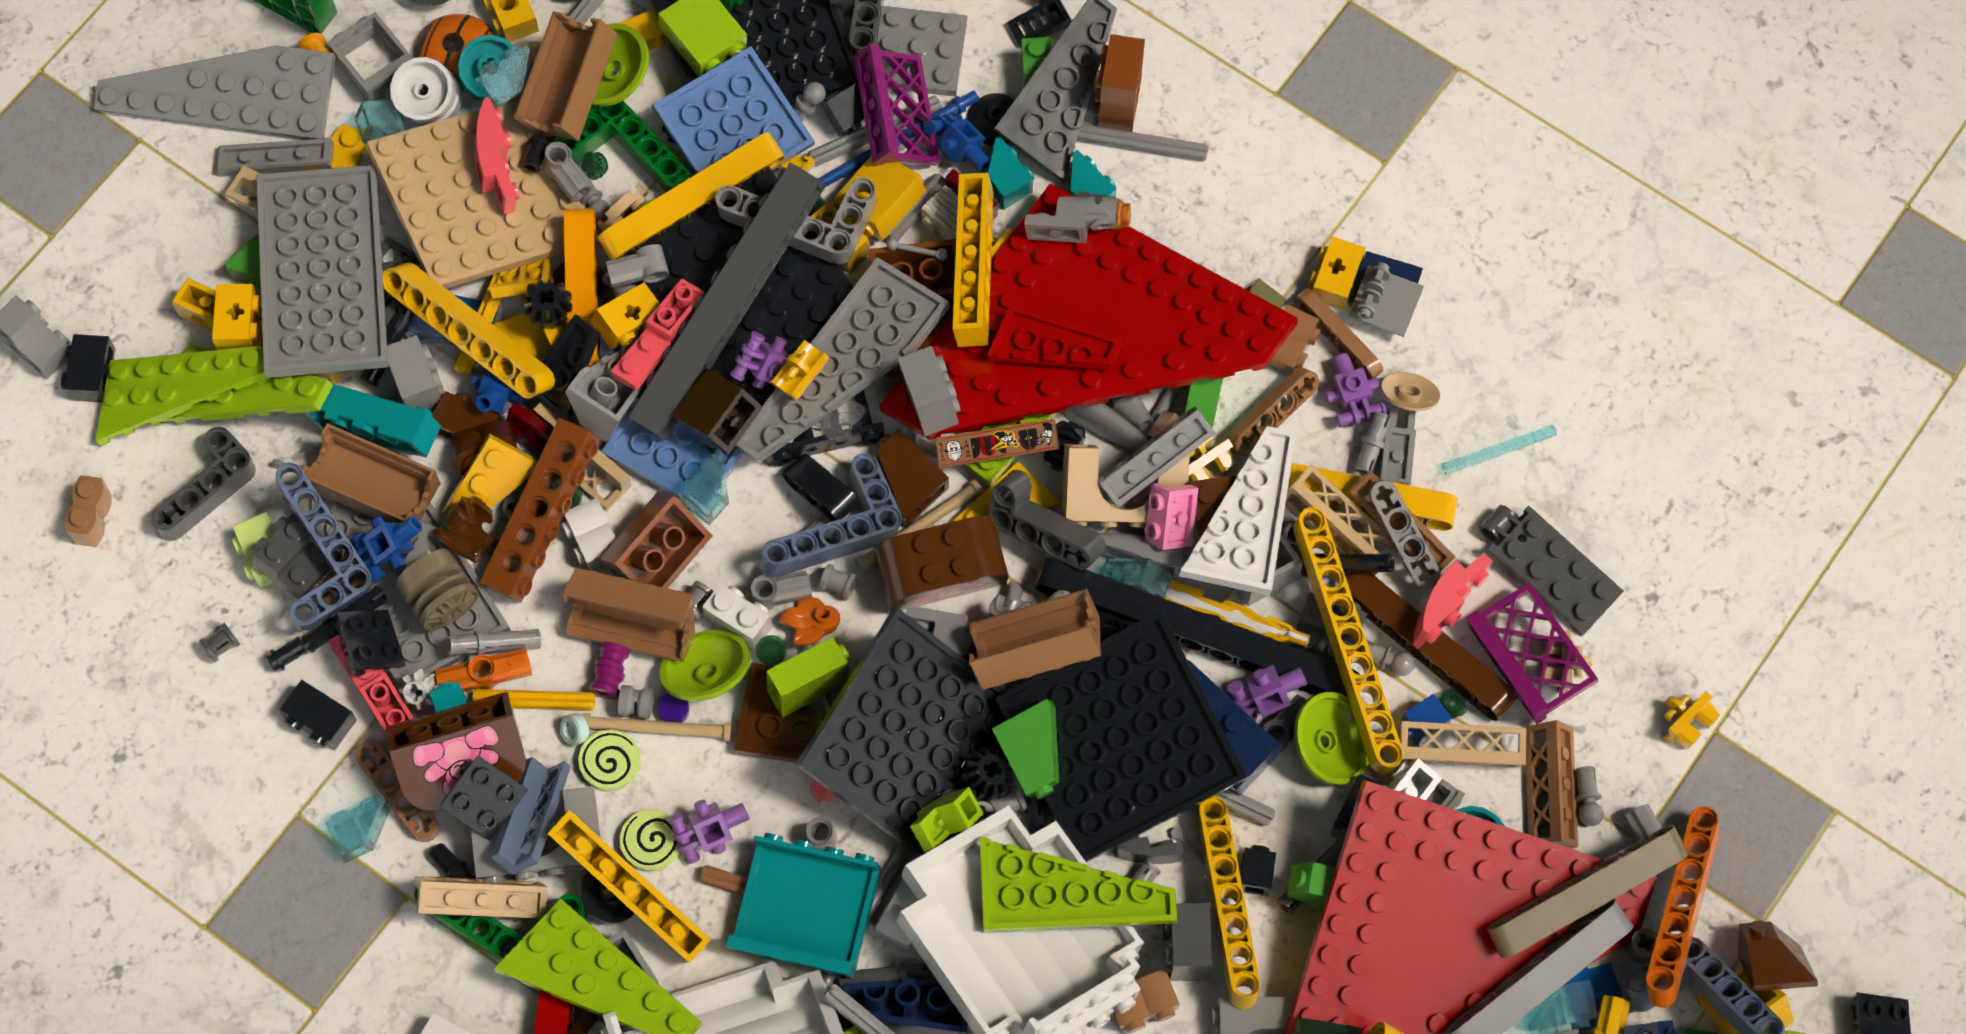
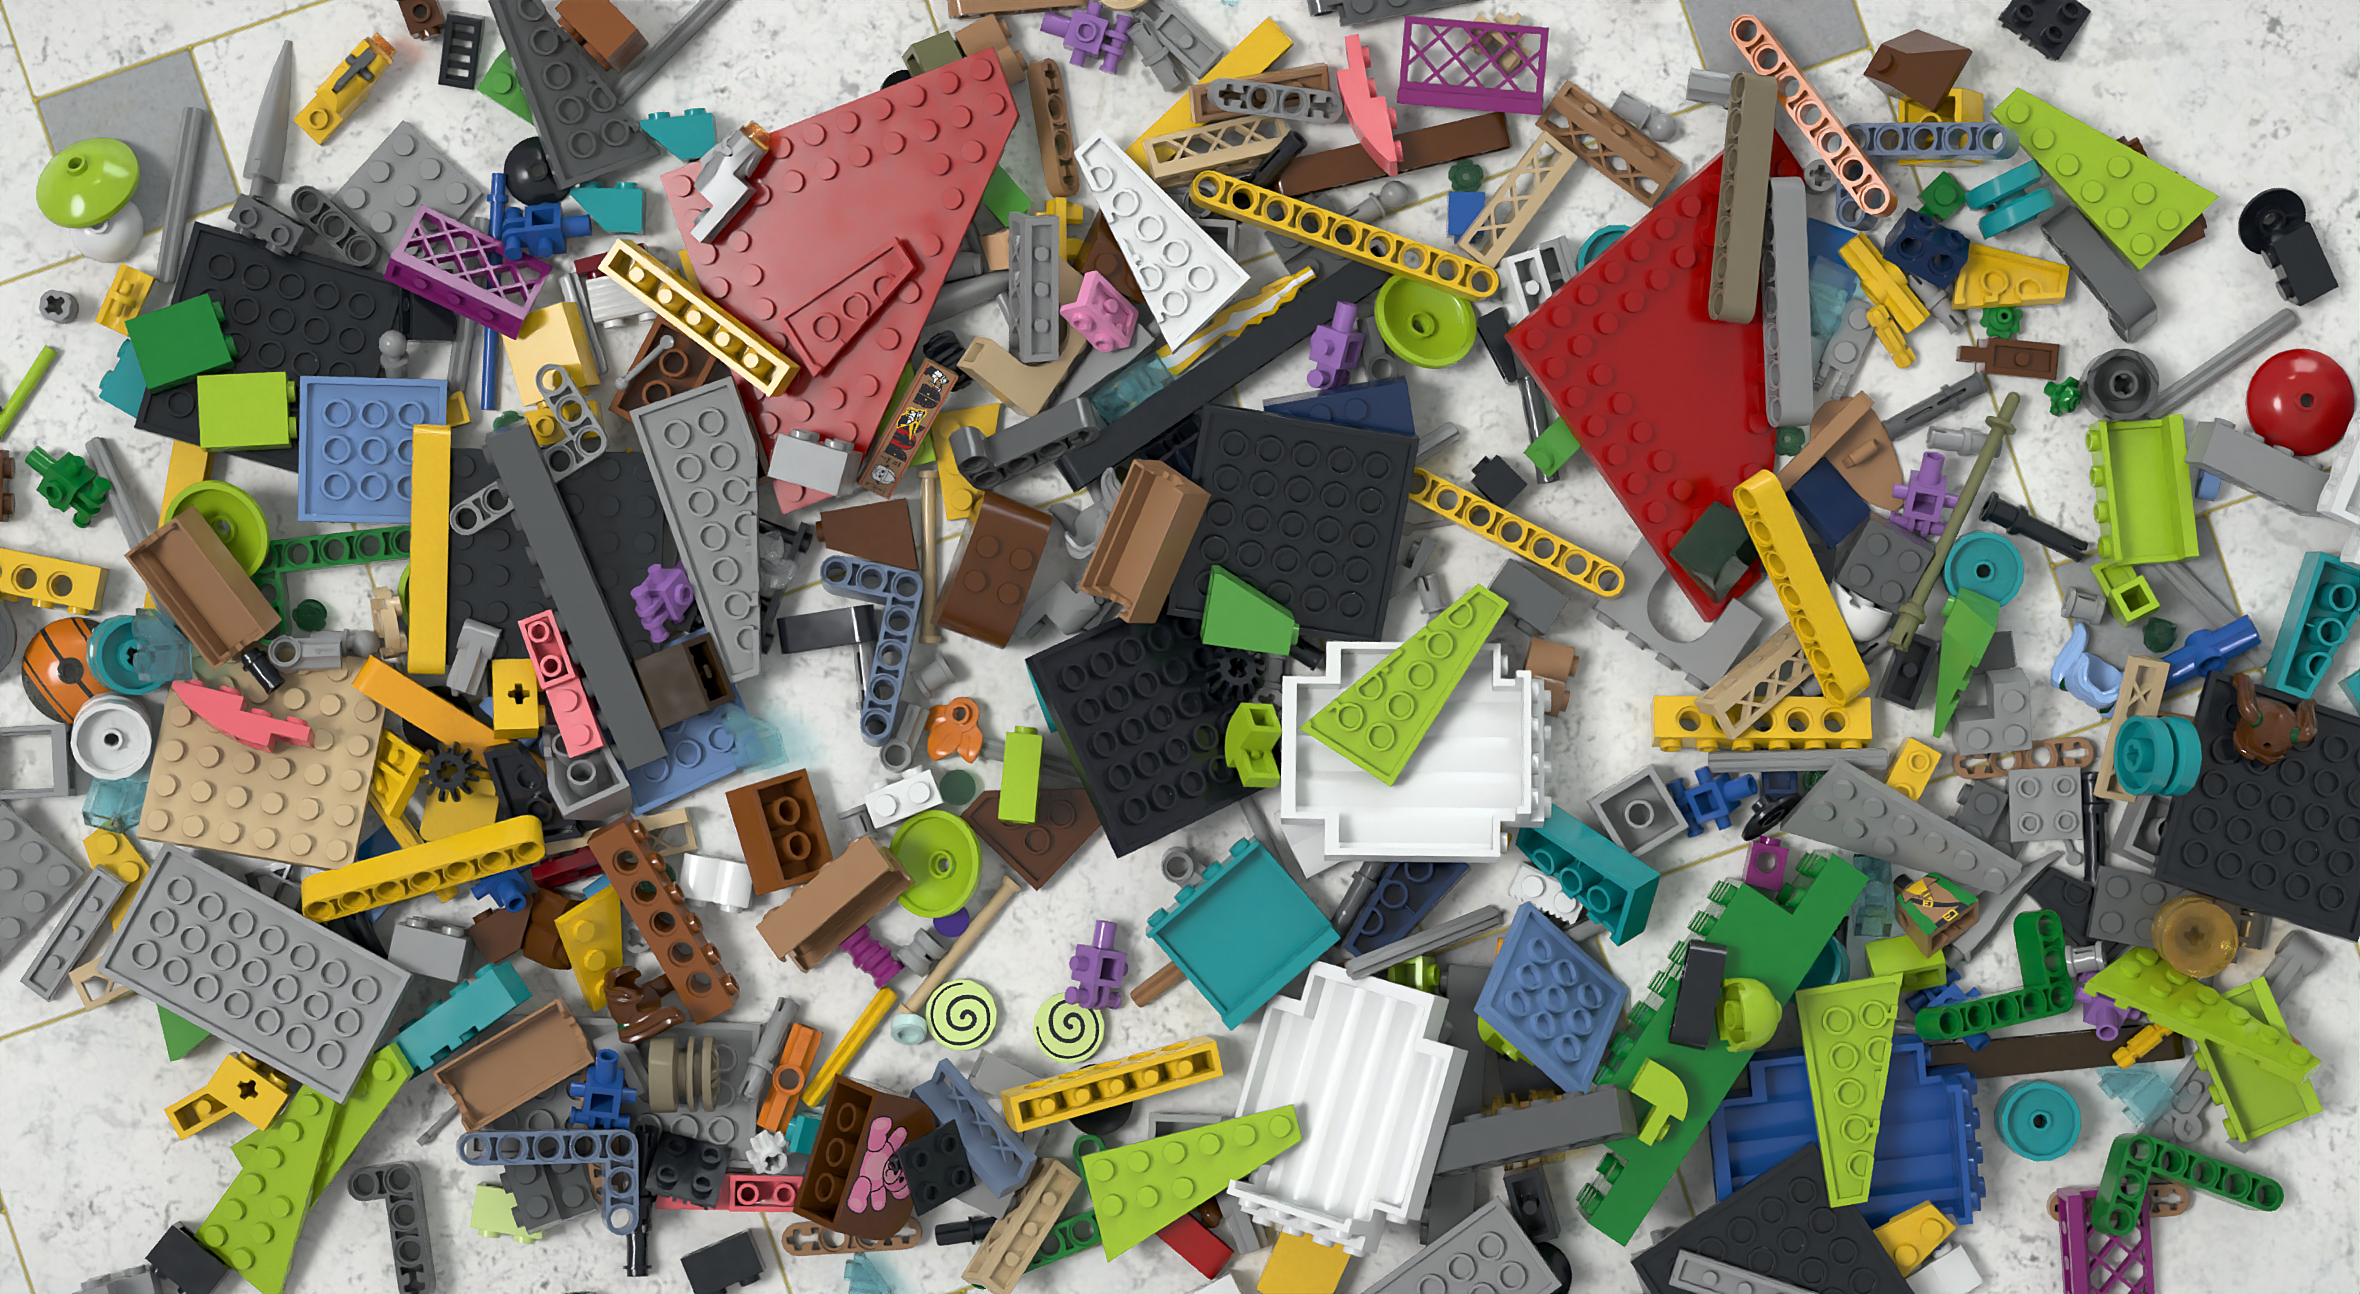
camera: 50 degrees left, 20 degrees up
yellow hips [771,340,830,401] -> none

